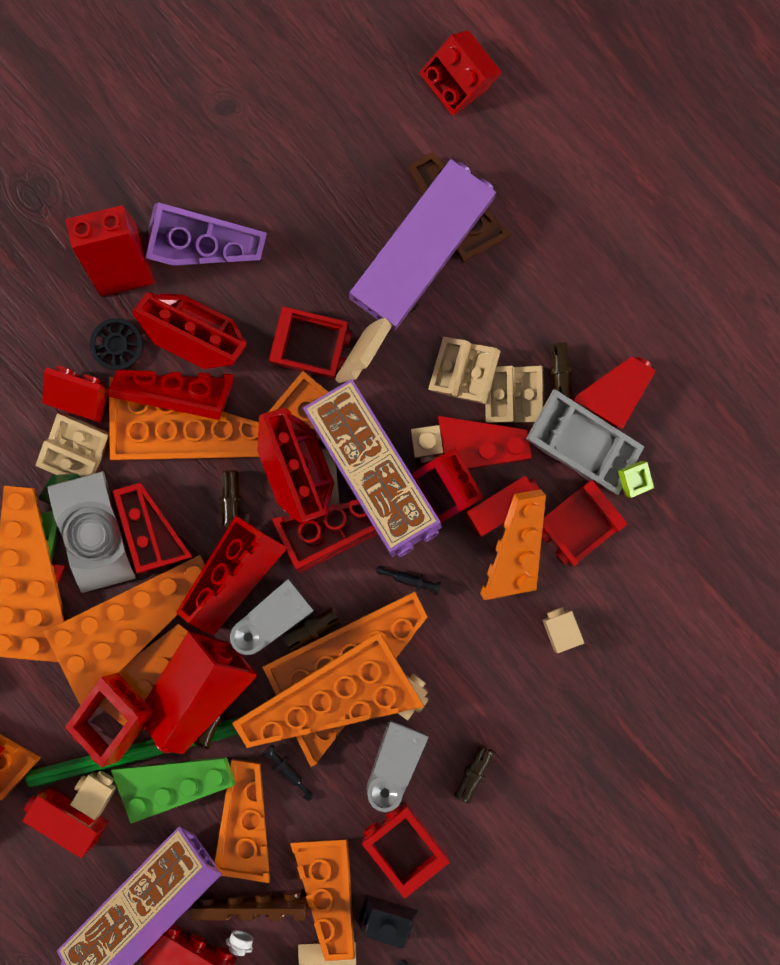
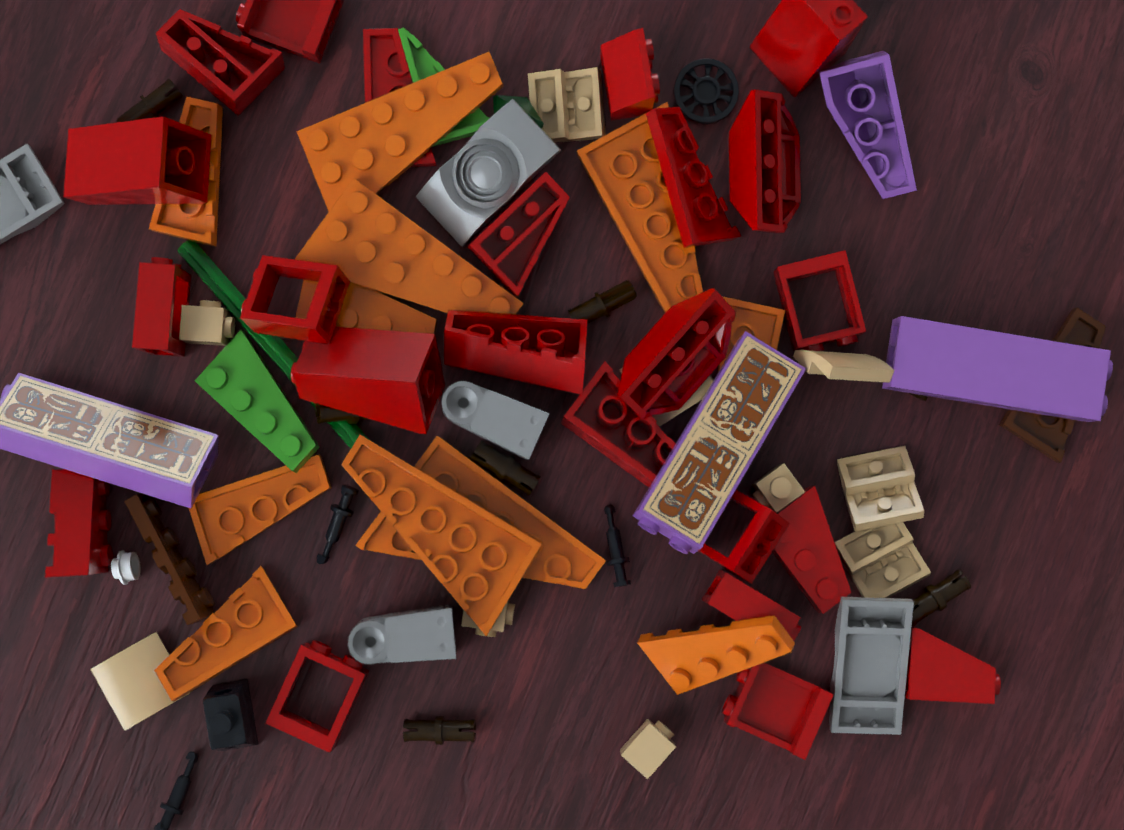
camera: 65 degrees right, 0 degrees up
lime tile [618,461,654,498] -> none

